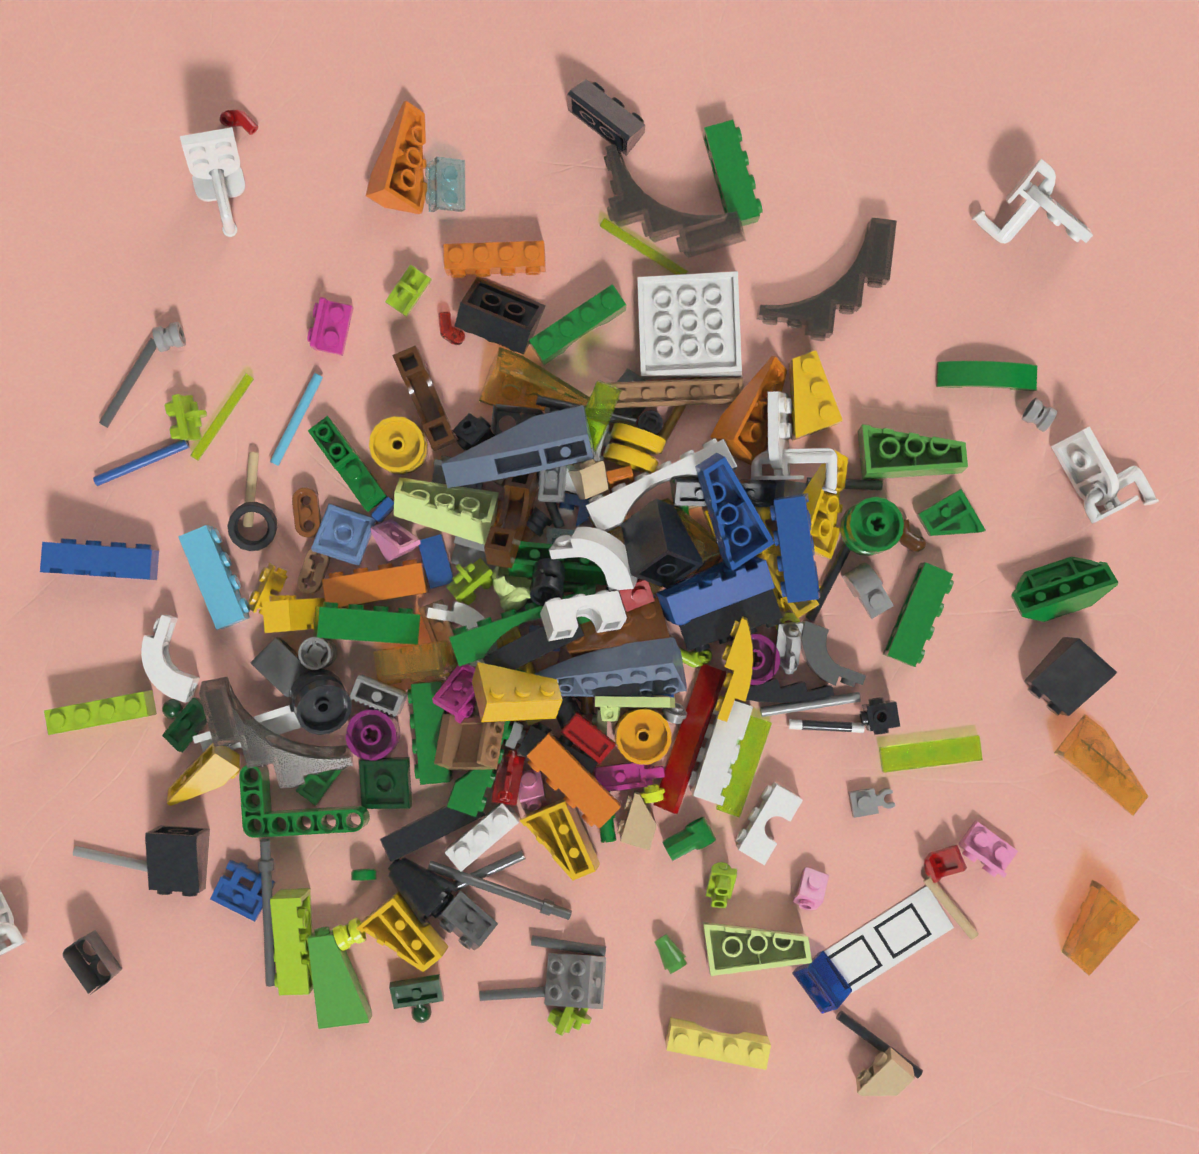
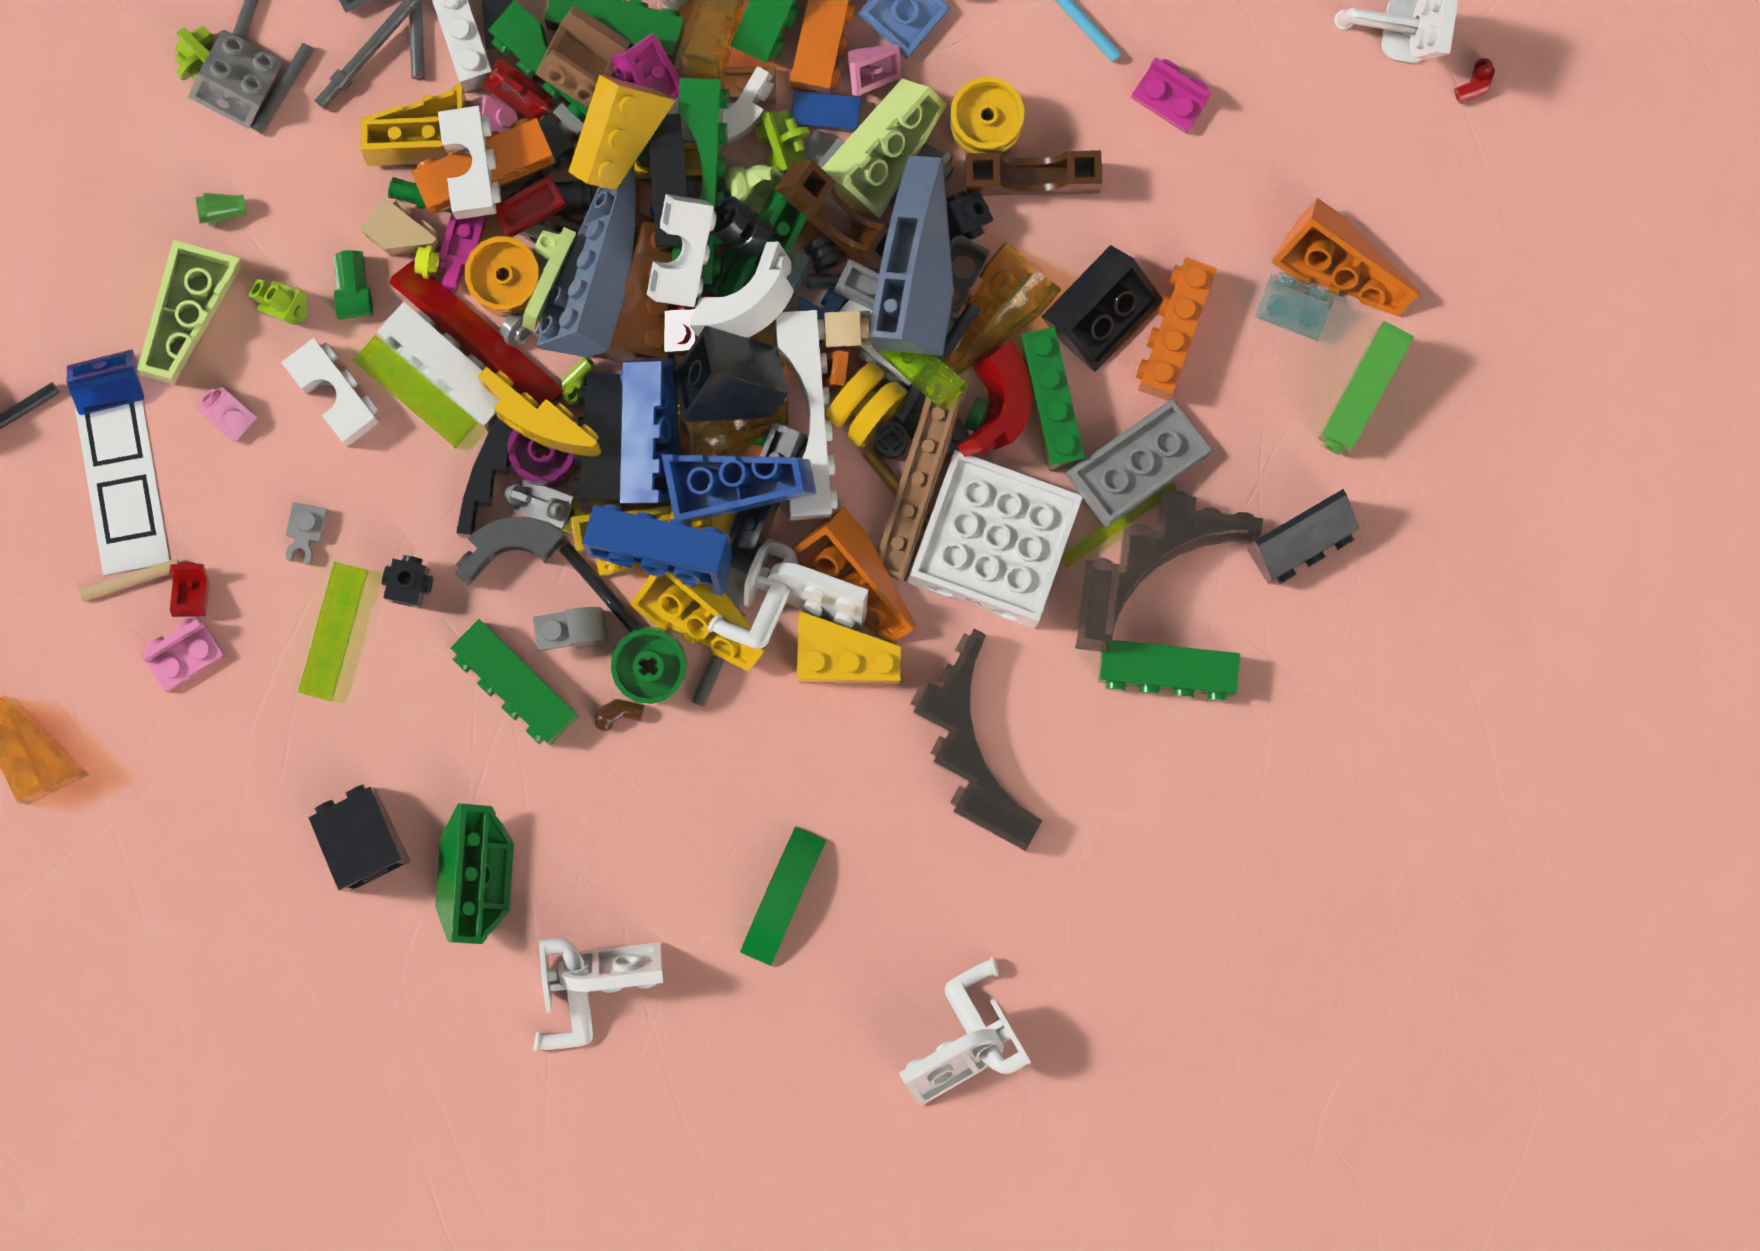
camera: 115 degrees right, 5 degrees down
green slope [308,416,388,512] -> none
blue tile [371,497,394,523] -> none
lime hips [385,265,432,317] -> none
clear red arm [438,312,465,345] -> none
light yellow arch [665,1017,771,1070] -> none
light grey bar [760,692,861,717] -> none
black bar [788,719,865,733] -> none
bright green wedge [858,424,968,480] -> none
green wing [917,489,986,536] -> none
light grey wheel [1021,398,1057,432] -> none
clear yellow wedge [1054,714,1149,816] -> none
none -> white arch [438,106,501,220]
none -> red arch [957,340,1032,457]
none -> green tile [964,397,990,432]
none -> light grey tile [1065,398,1214,528]
none -> bright green slope [1318,321,1414,455]

